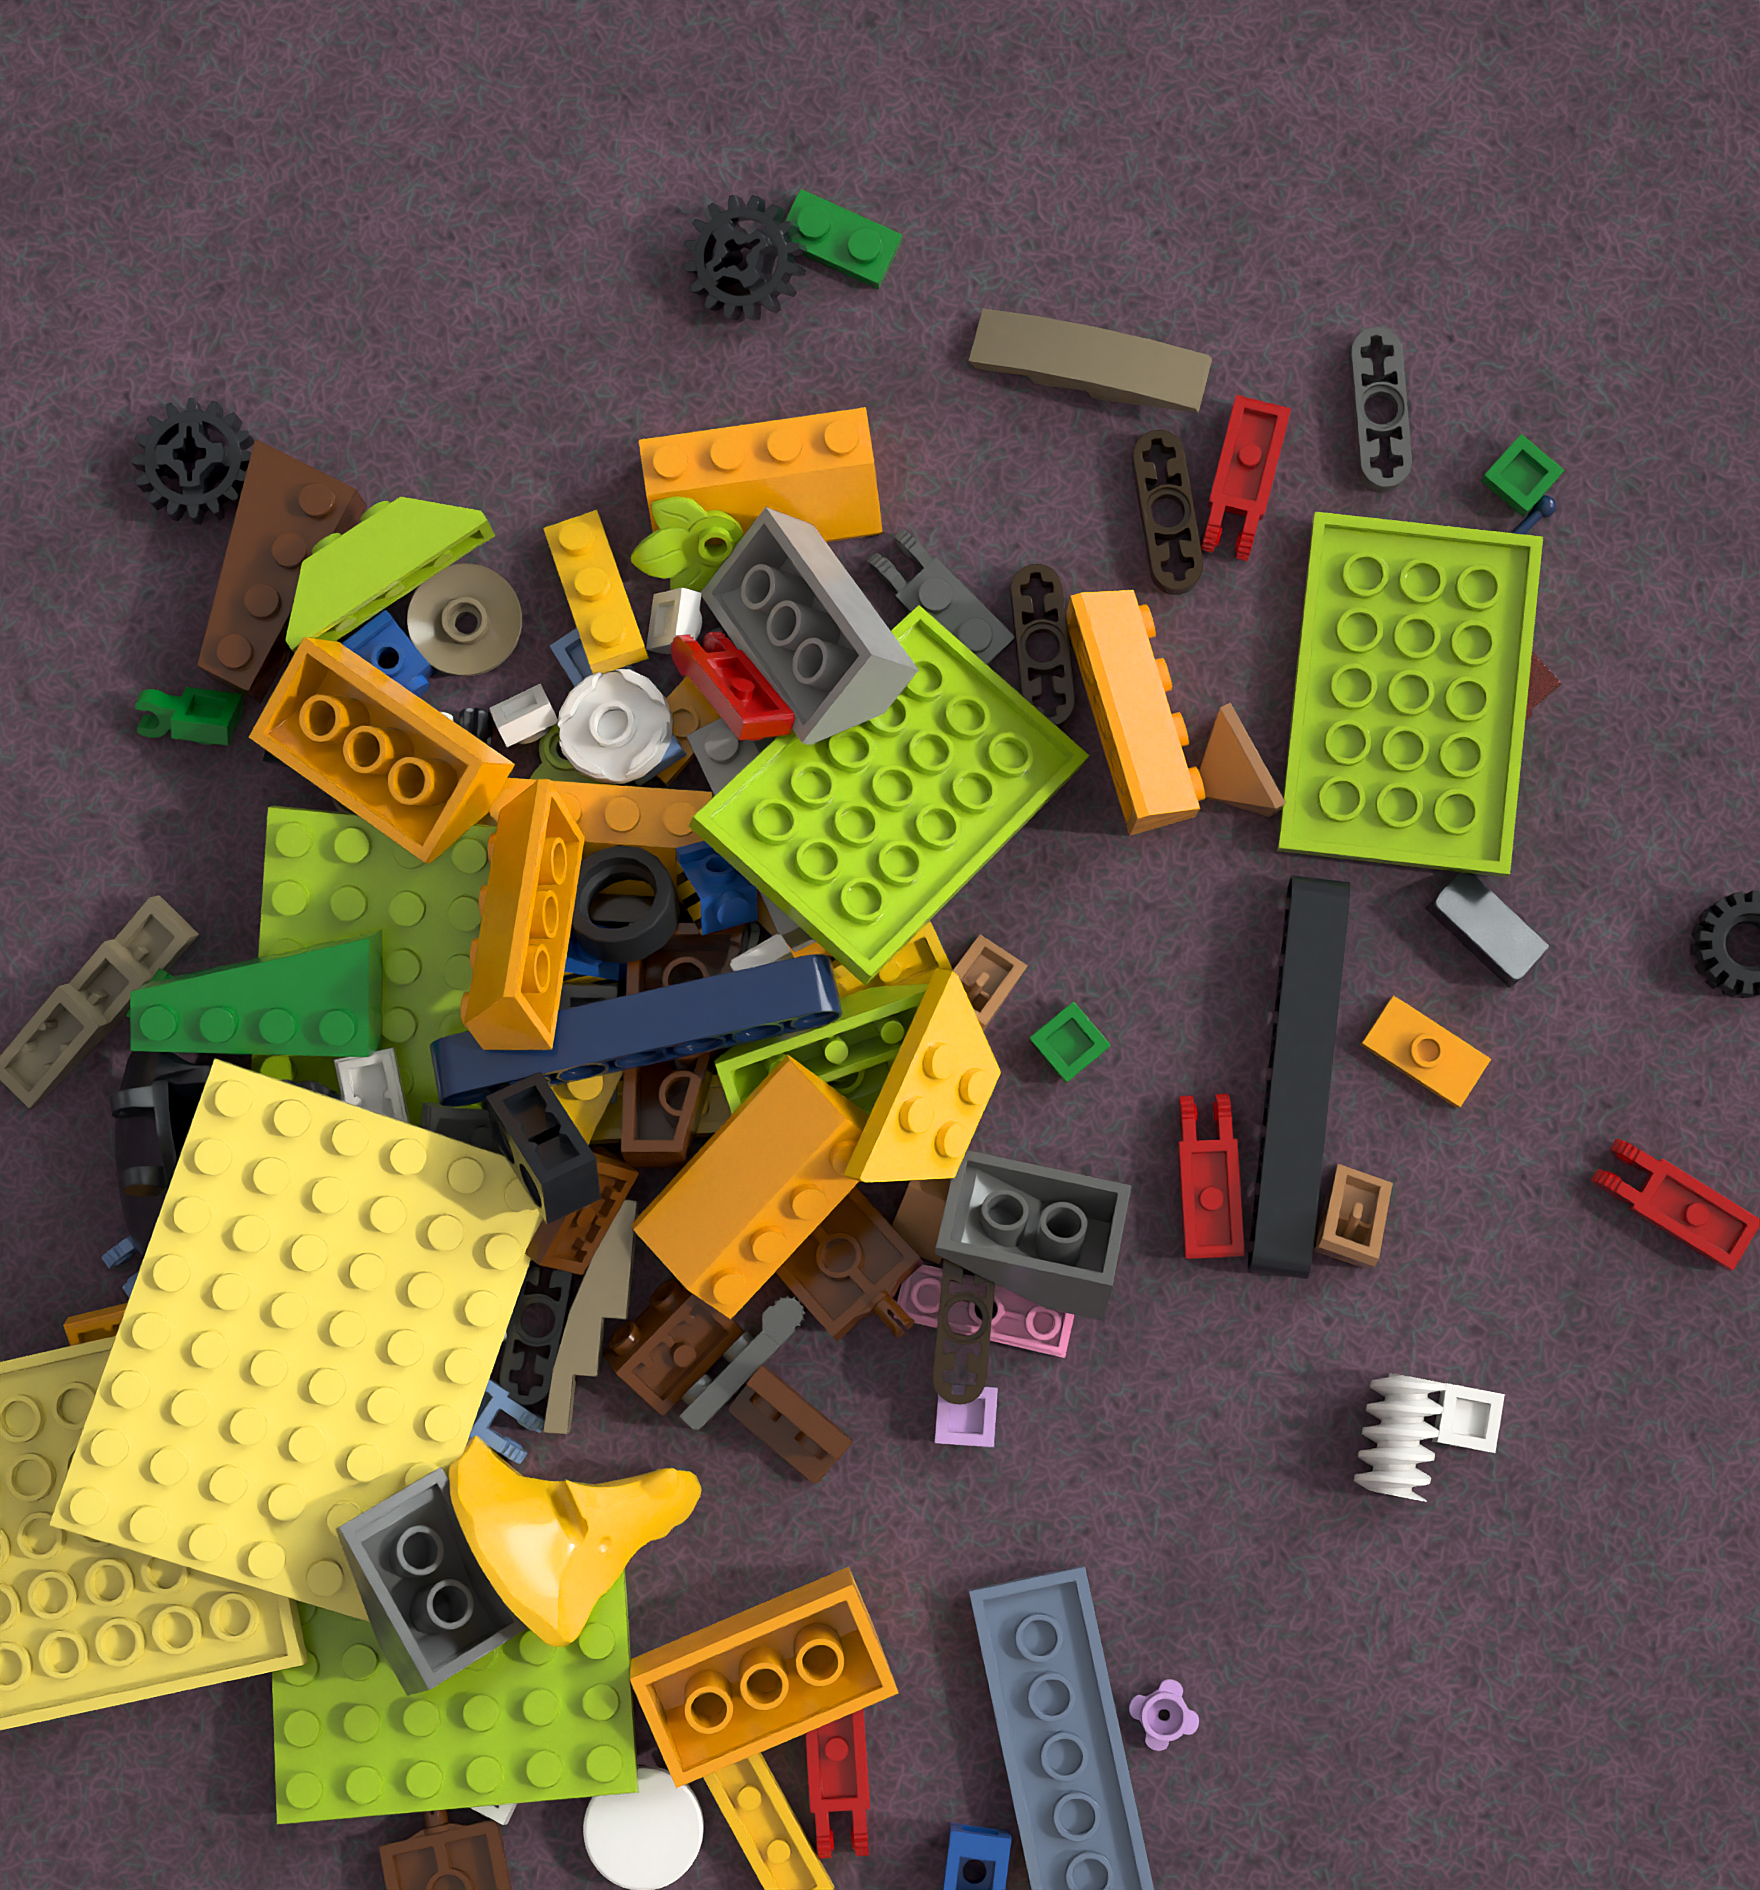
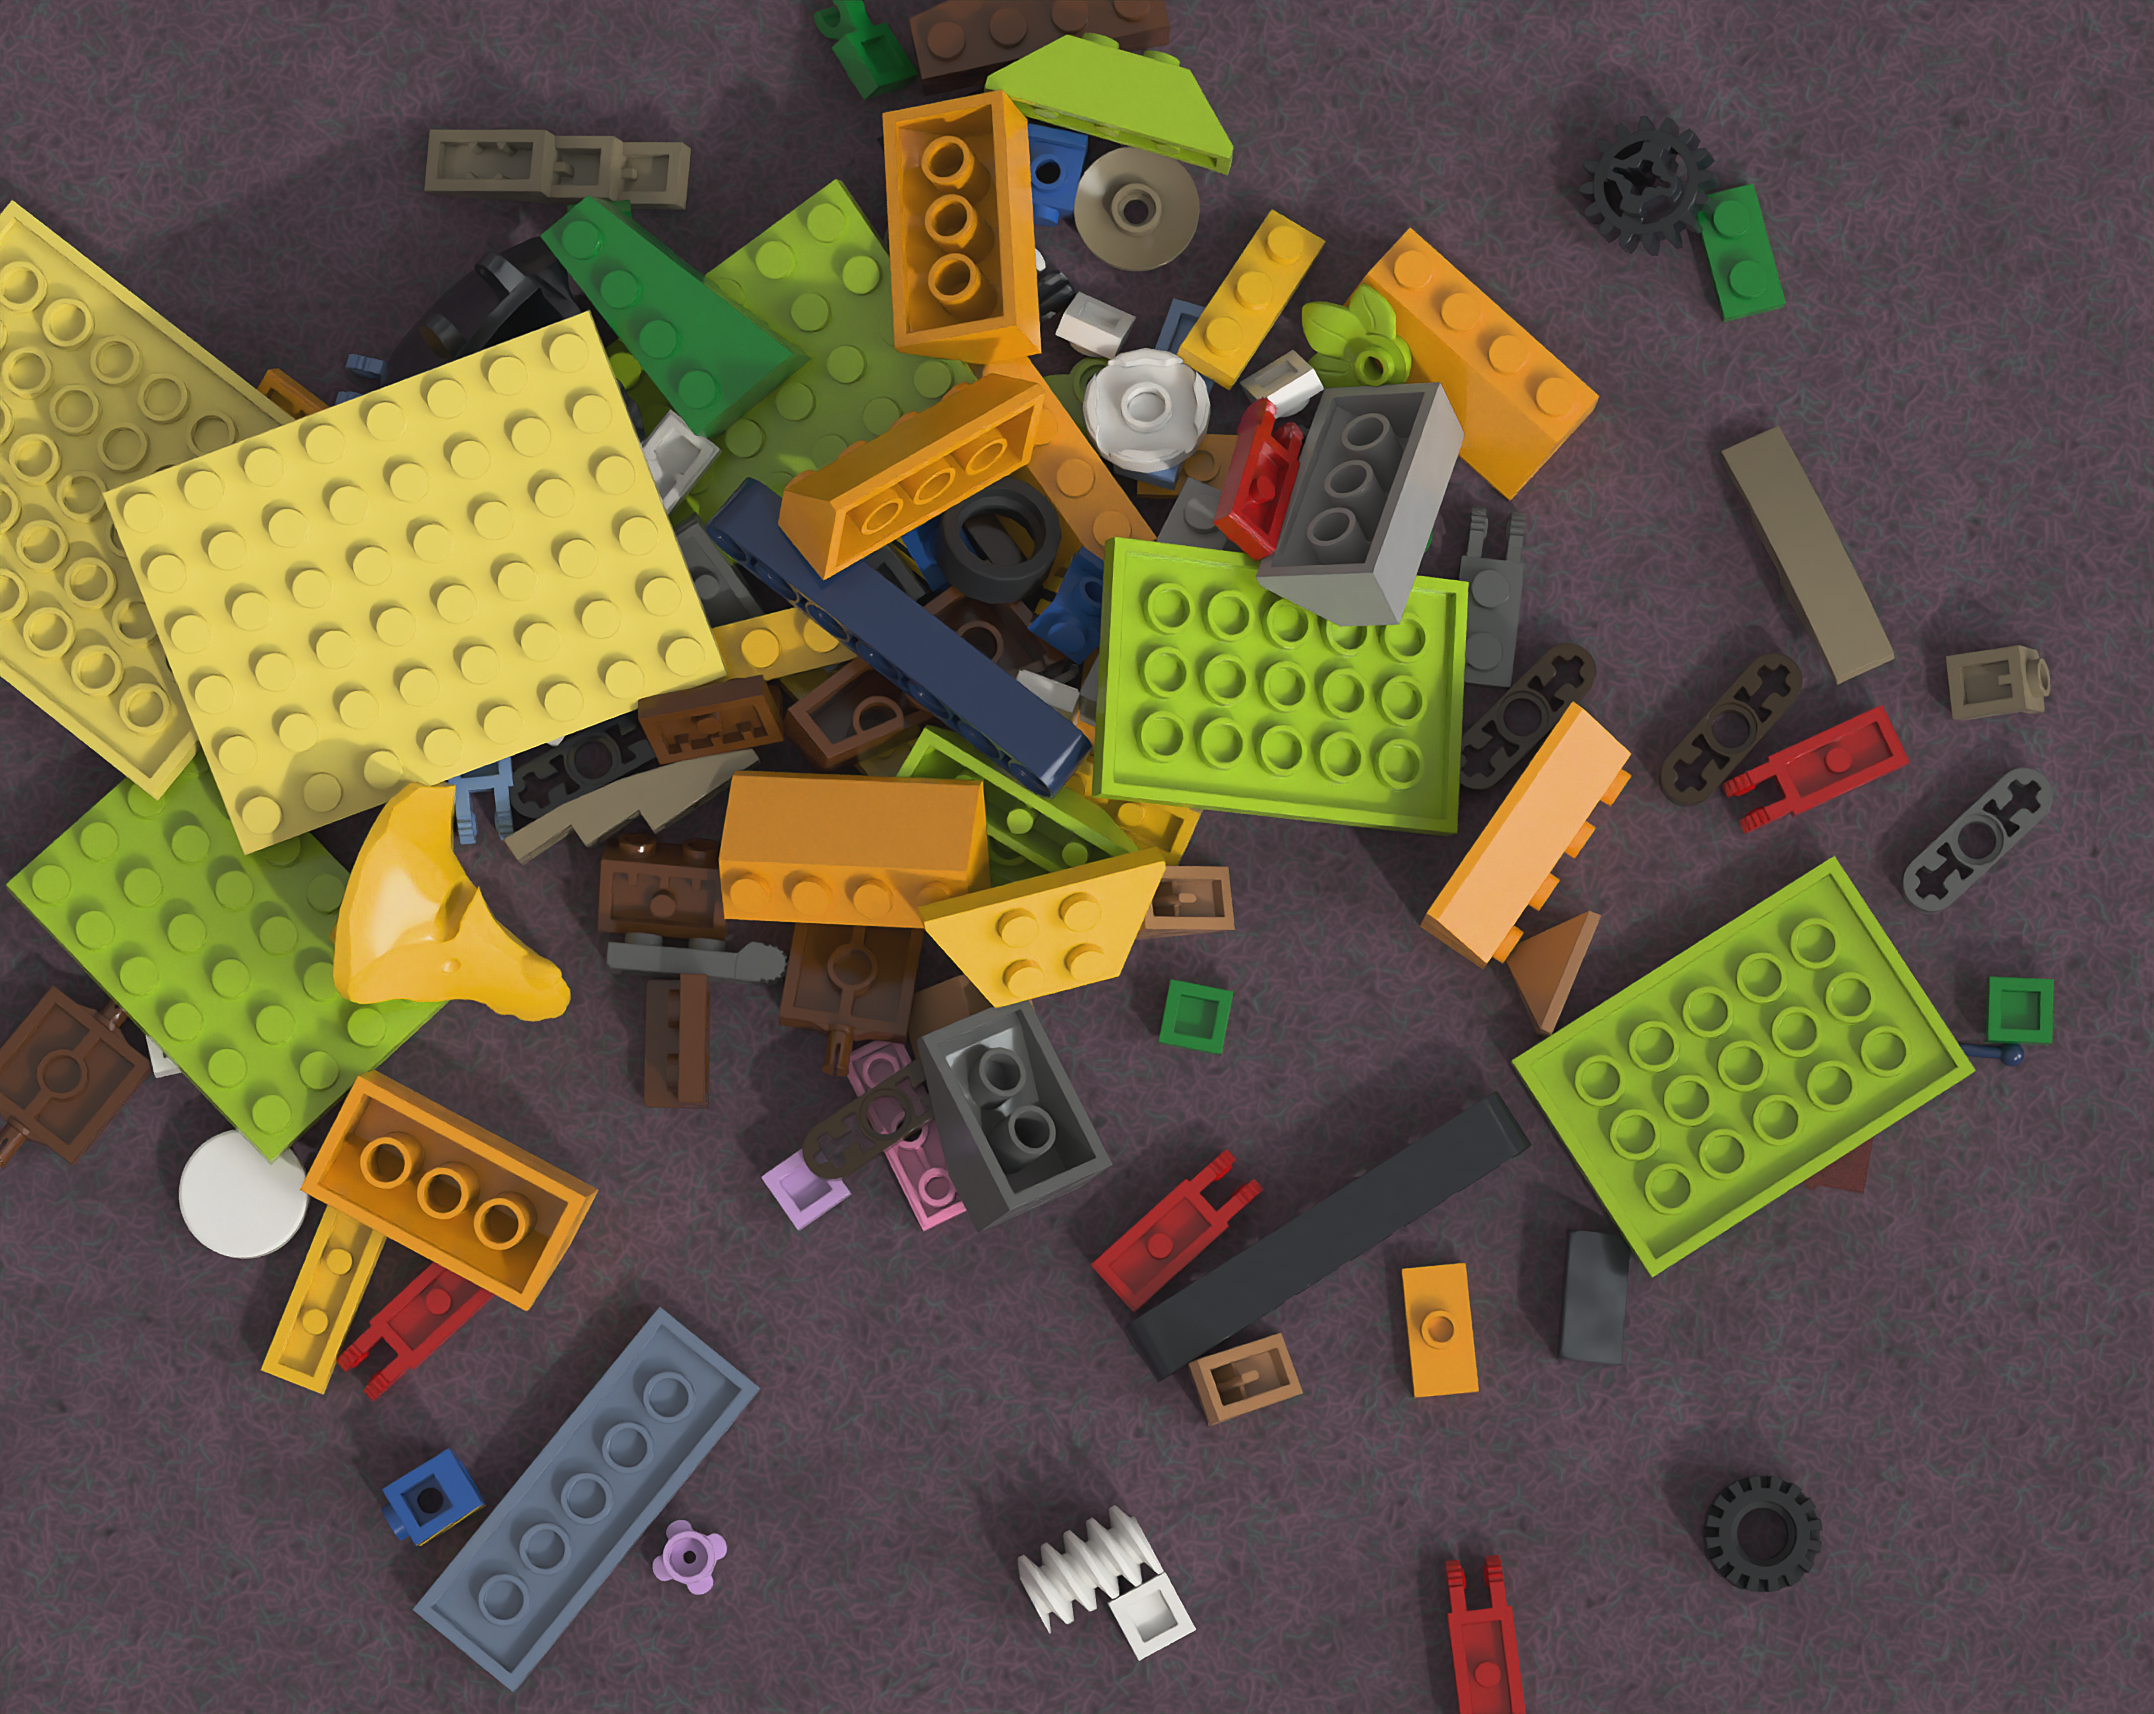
camera: 50 degrees right, 0 degrees up
dark grey slope [336,1467,528,1696] -> none
black brick [486,1072,601,1225] -> none
none -> dark tan bracket [1946,645,2050,721]

